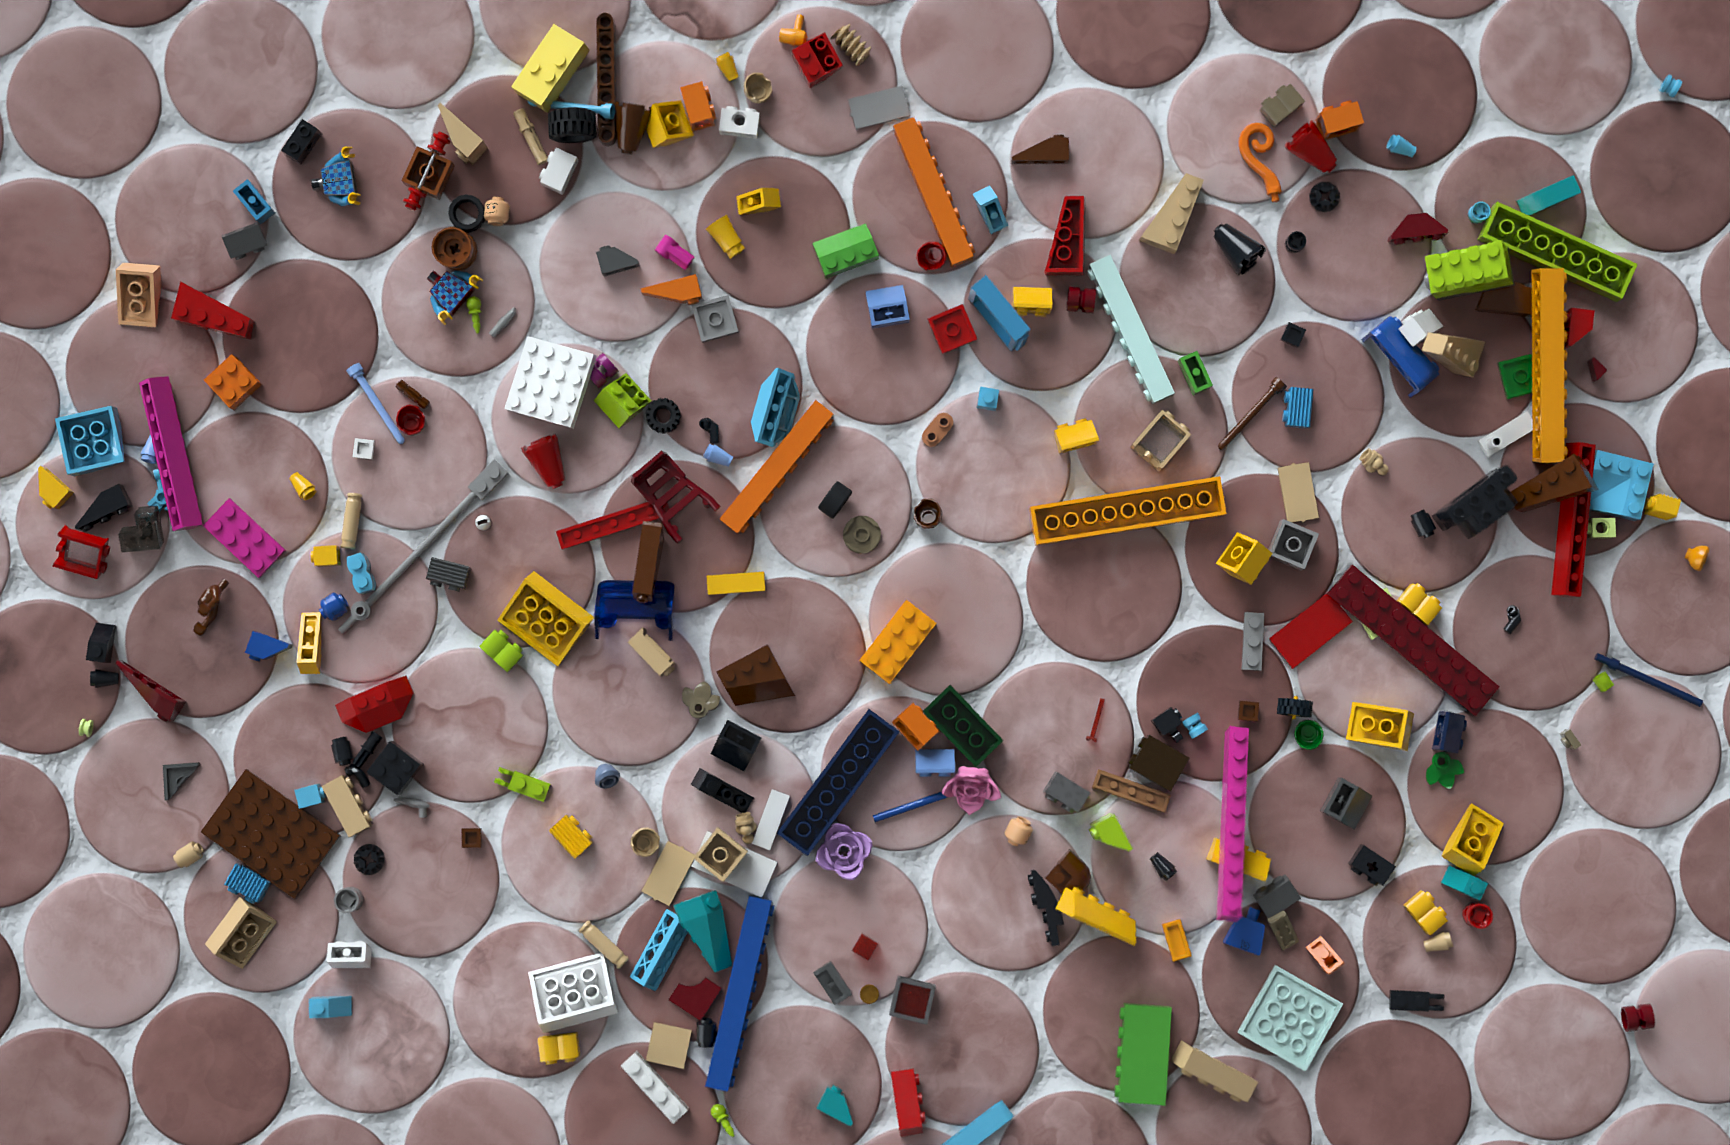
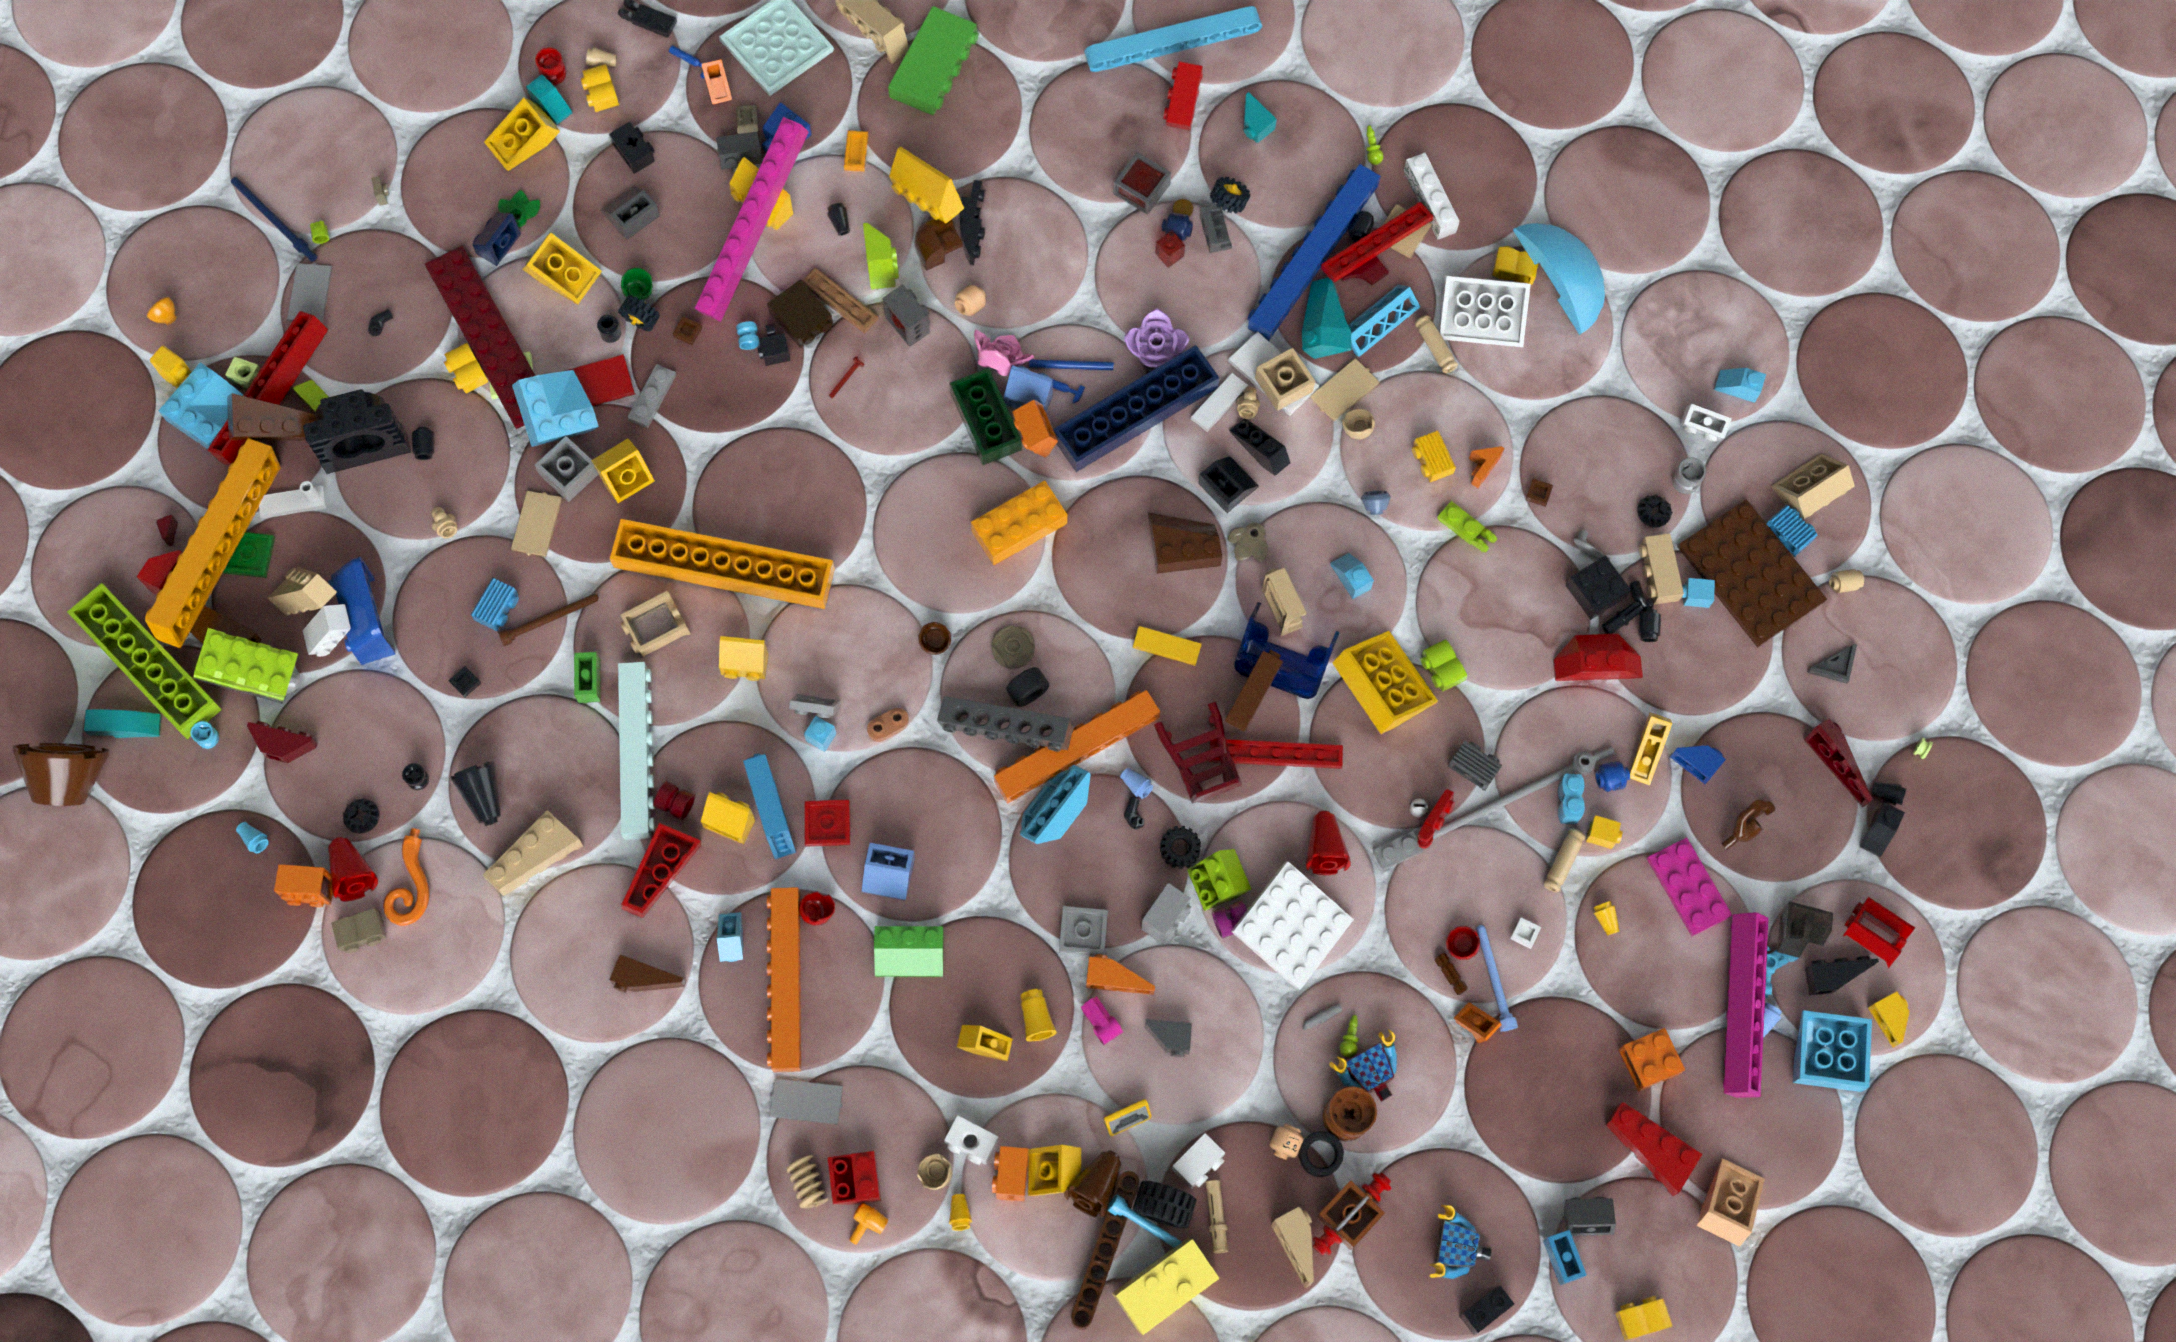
camera: 160 degrees left, 15 degrees down
none -> reddish brown cone [13,743,109,806]
none -> light grey piece [287,263,332,324]
none -> lime slope [293,380,329,413]
none -> medium azure slope [512,370,599,447]
none -> black brick [597,315,621,343]
none -> blue piece [669,45,711,78]
none -> light grey plate [789,694,841,718]
none -> dark grey brick [937,696,1074,752]
none -> blue piece [1053,379,1085,404]
none -> slope [1103,1099,1151,1136]
none -> light grey brick [1141,883,1191,945]
none -> dark blue head [1162,213,1193,242]
none -> black wheel [1210,177,1251,214]
none -> red plate [1321,202,1433,283]
none -> medium azure slope [1330,553,1374,599]
none -> red hinge [1417,789,1455,849]
none -> orange slope [1454,1002,1502,1043]
none -> orange slope [1469,446,1505,488]
none -> medium azure brick [1513,223,1605,335]
none -> yellow brick [1615,1296,1672,1341]

